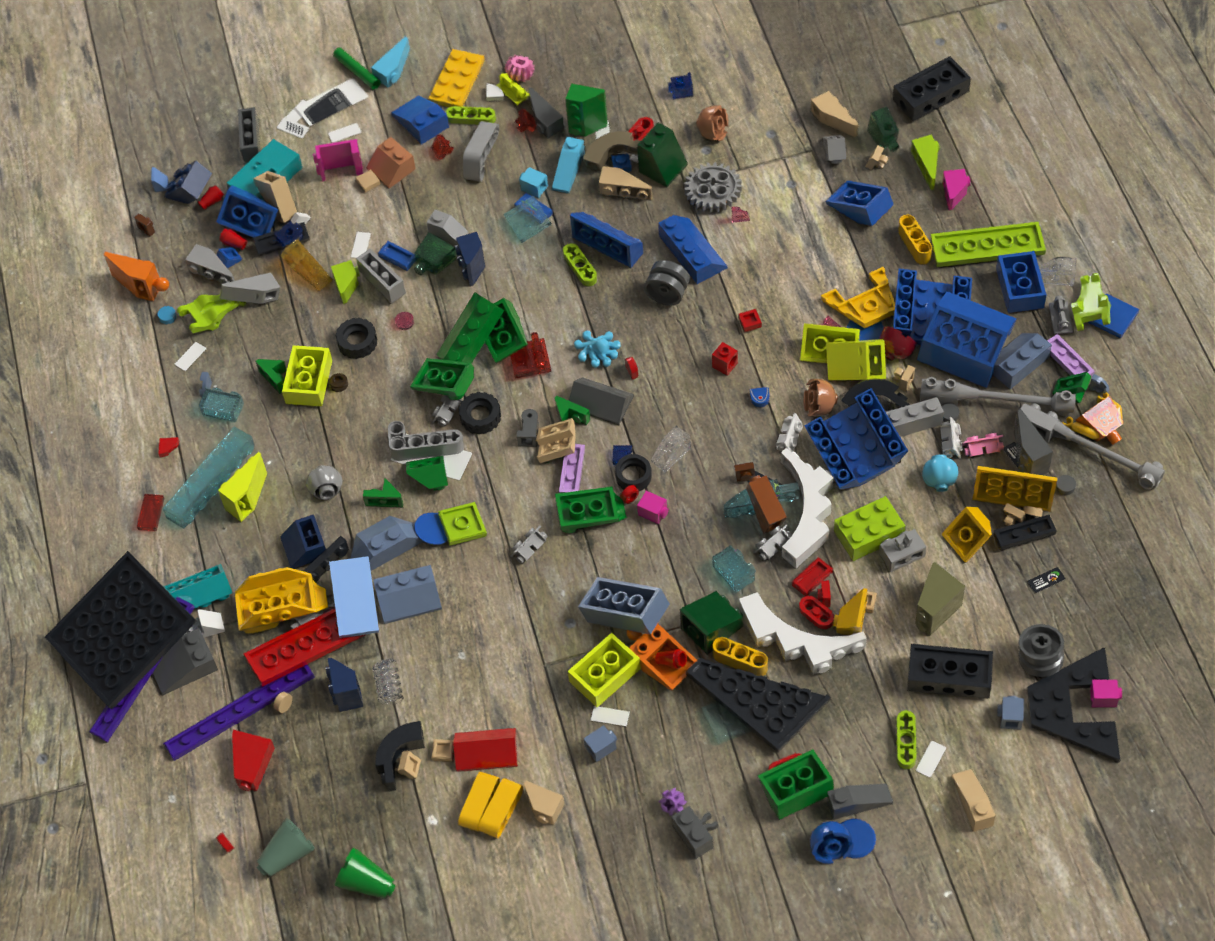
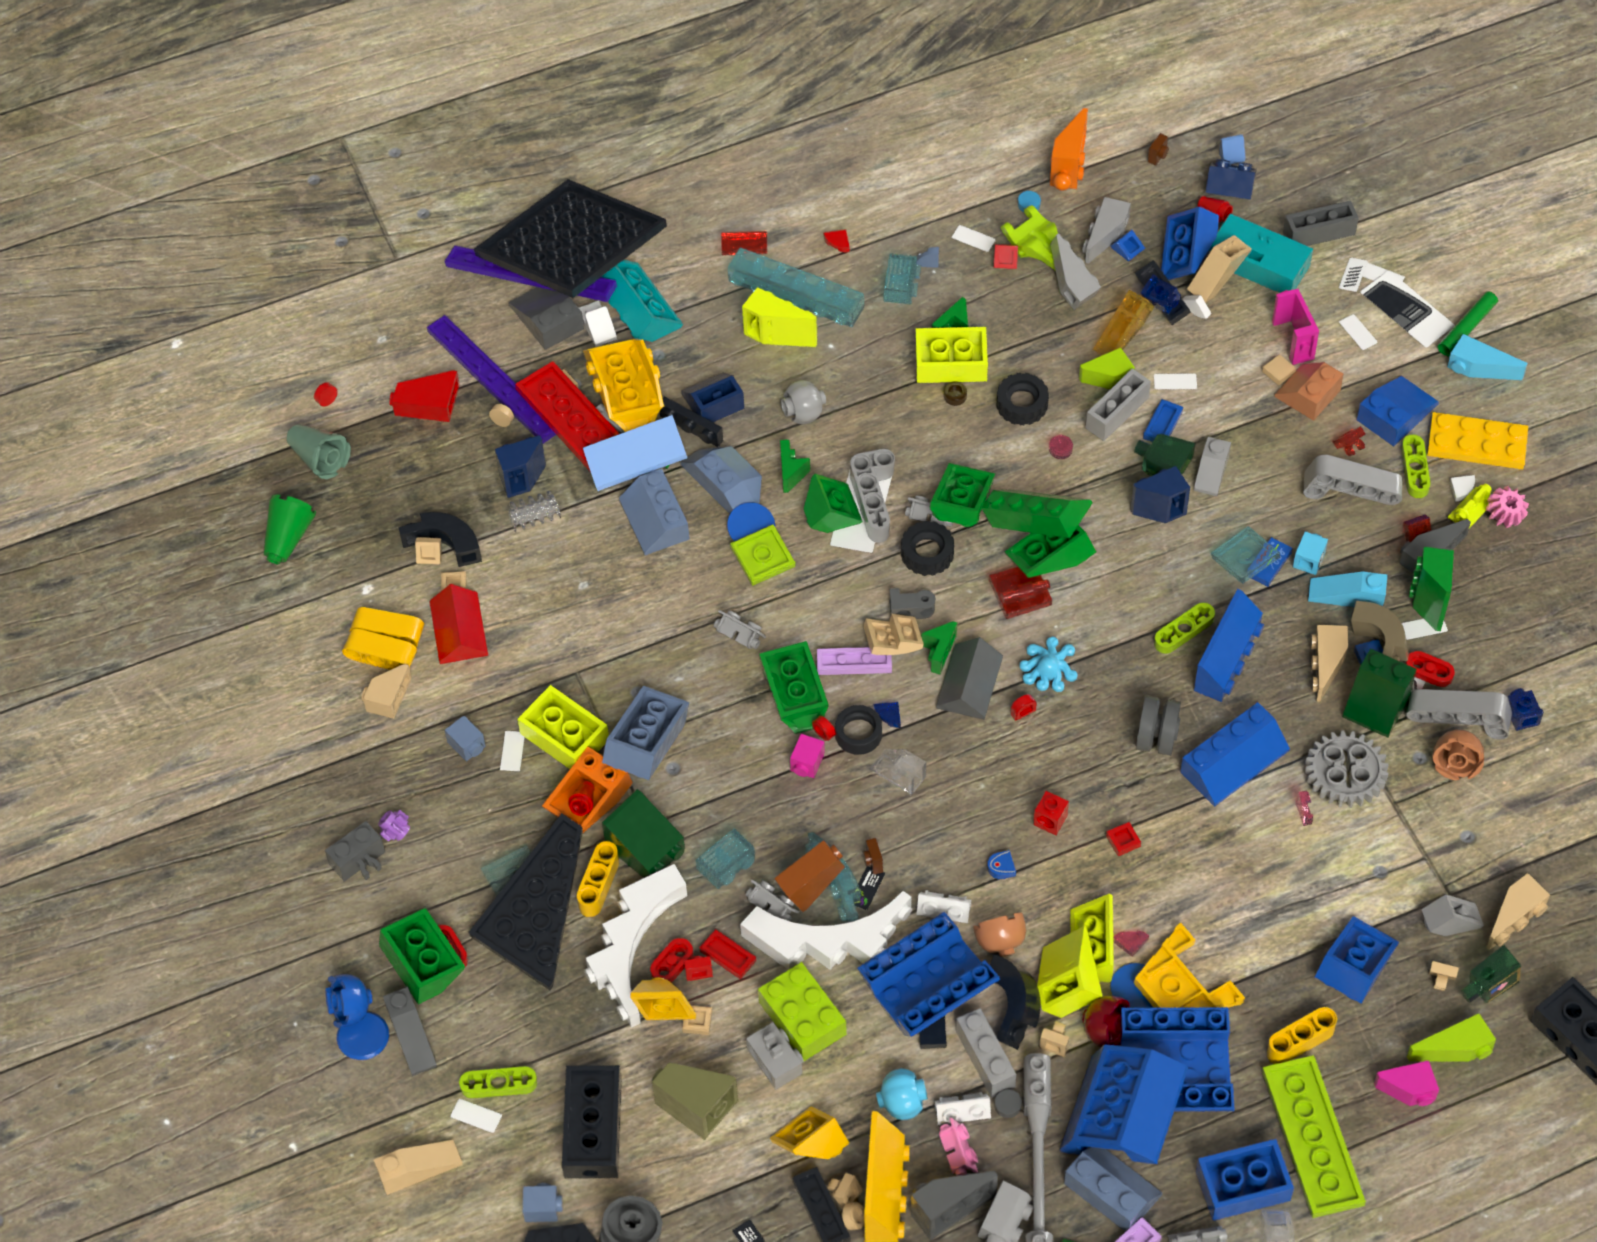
camera: 80 degrees right, 0 degrees up
red cone [219,228,247,250] -> none
none -> plate [994,244,1018,269]
none -> light grey beam [1407,689,1512,740]

